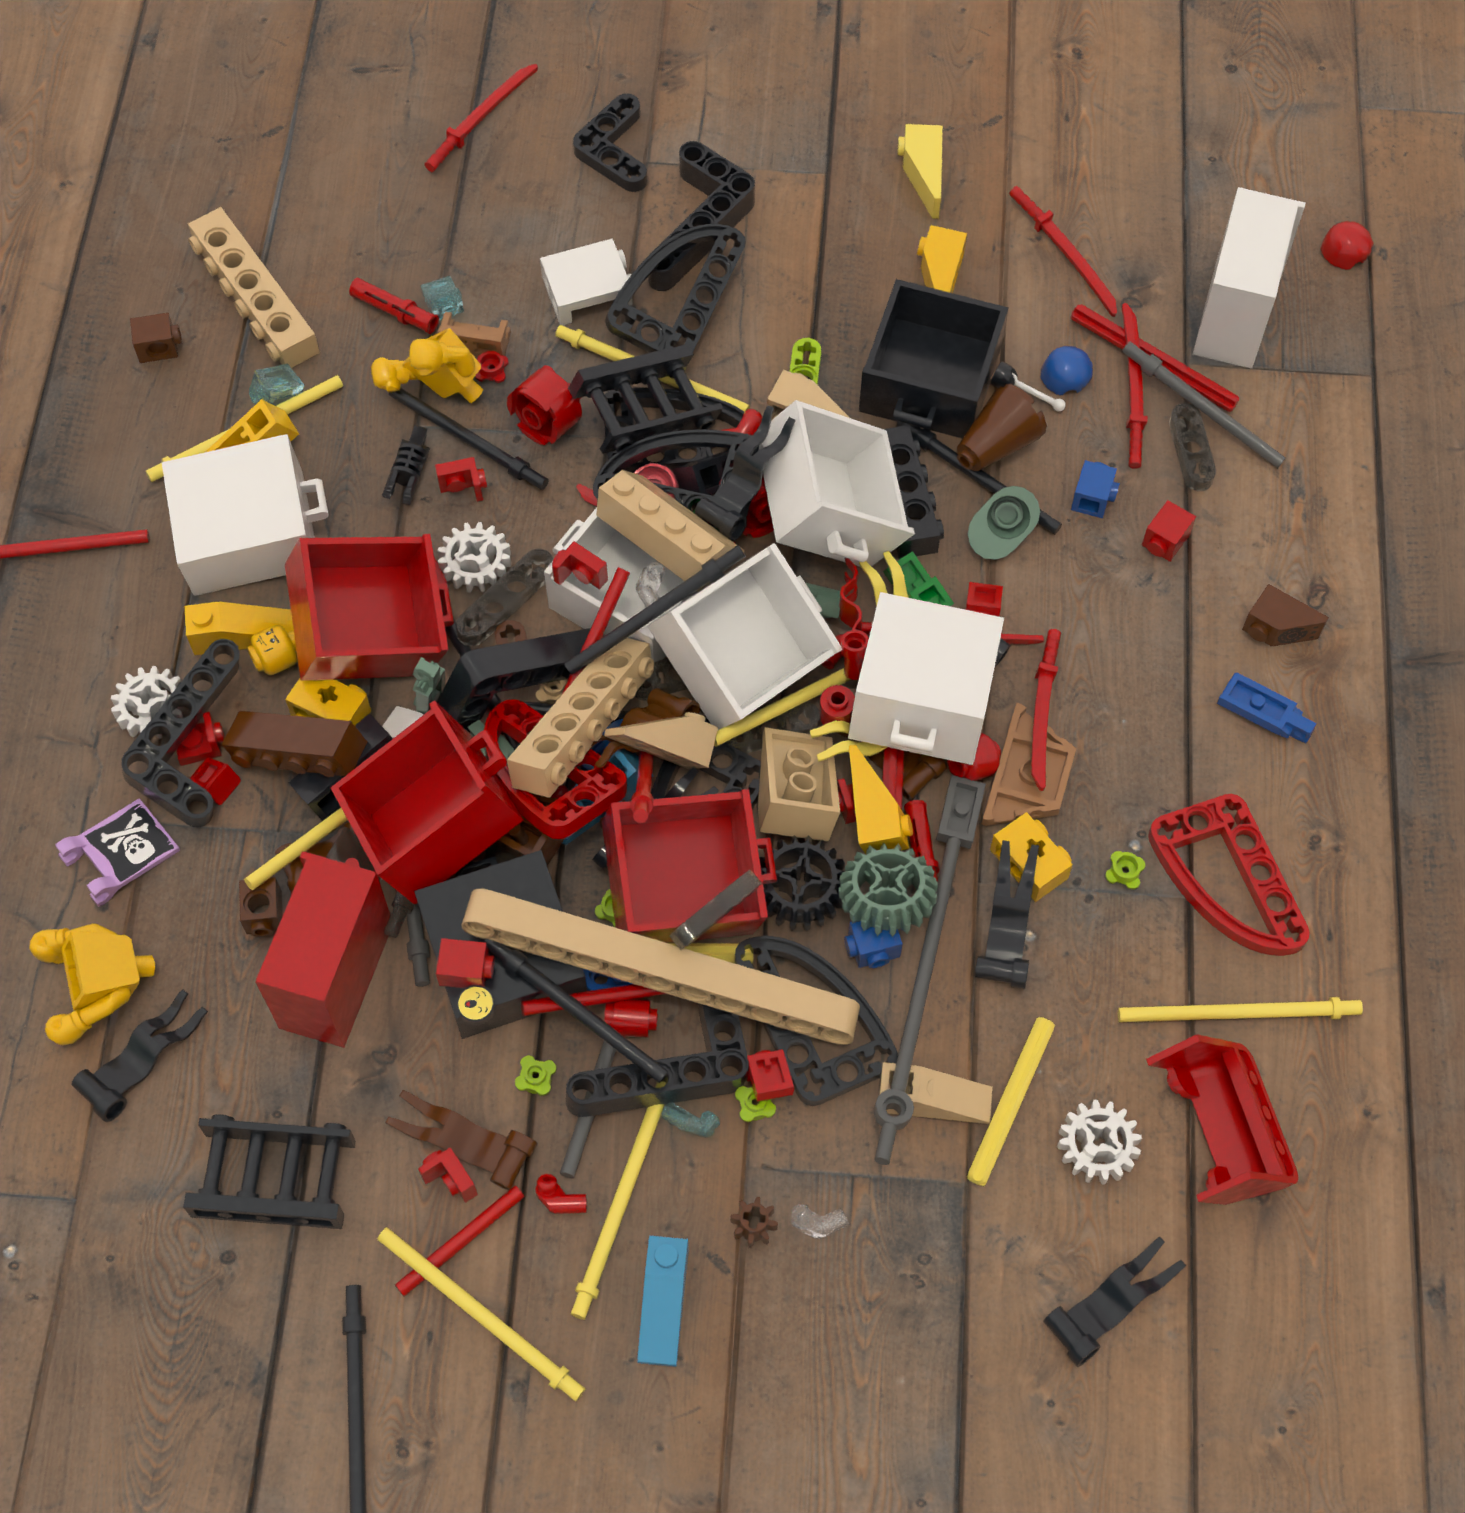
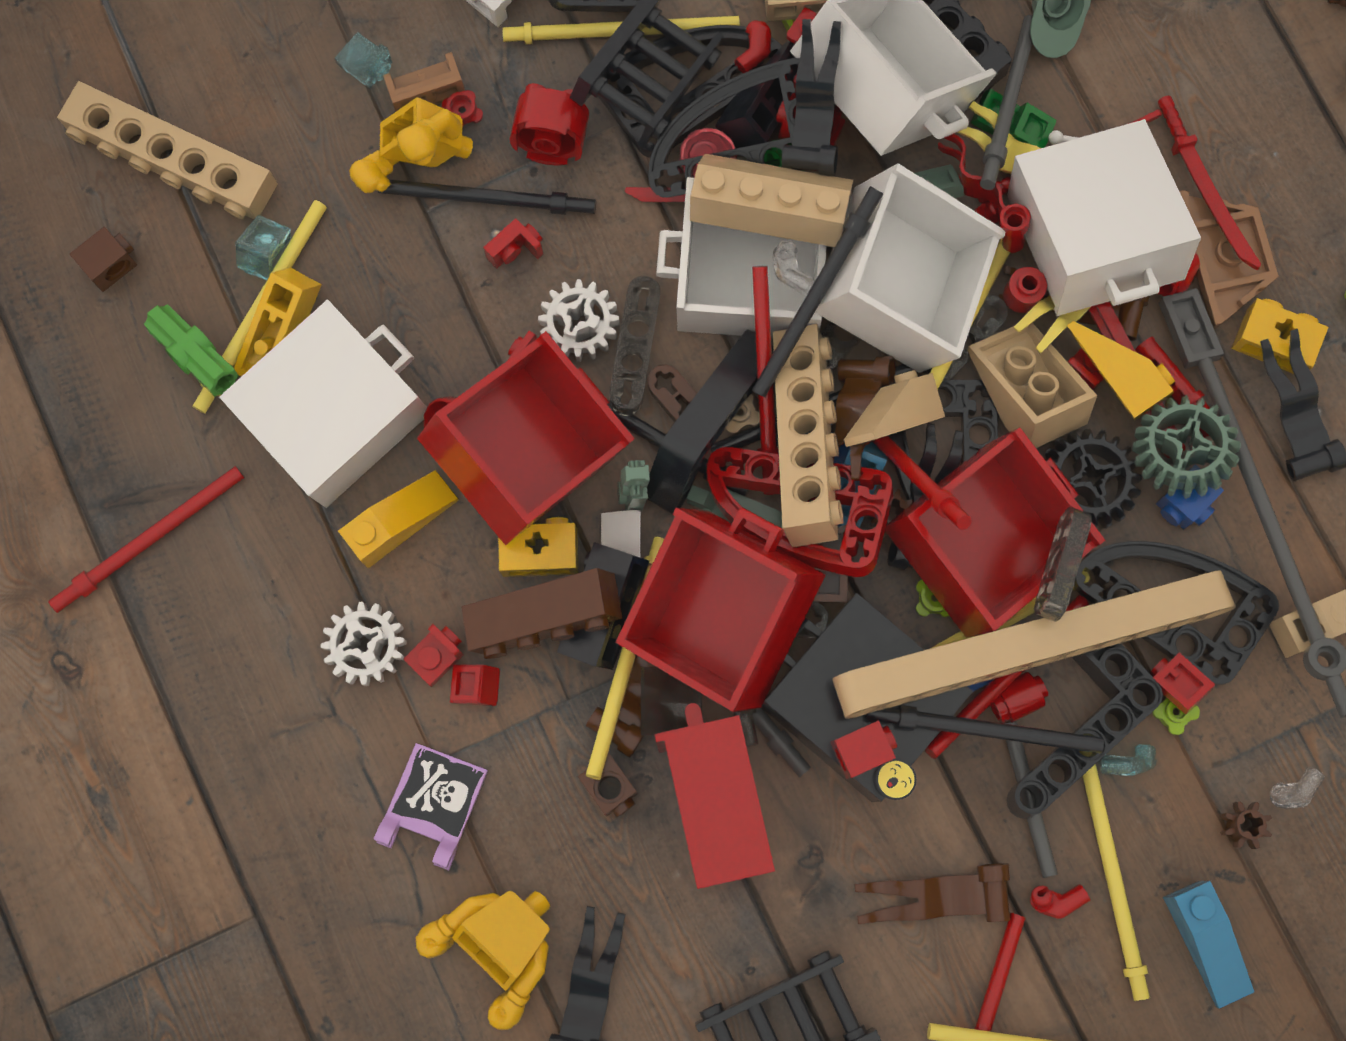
camera: 25 degrees left, 15 degrees up
black beam [121,639,240,827] -> none
yellow head [247,625,298,676] -> none
red pin [349,277,439,334] -> none
black hinge [382,425,430,506] -> none
red bracket [418,1147,478,1203] -> none
lime plate [515,1055,556,1096] -> none
red bracket [552,541,608,590] -> none
red bracket [966,582,1003,617] -> none
none -> bright green piece [144,304,239,397]
none -> dark grey bar [980,15,1033,190]

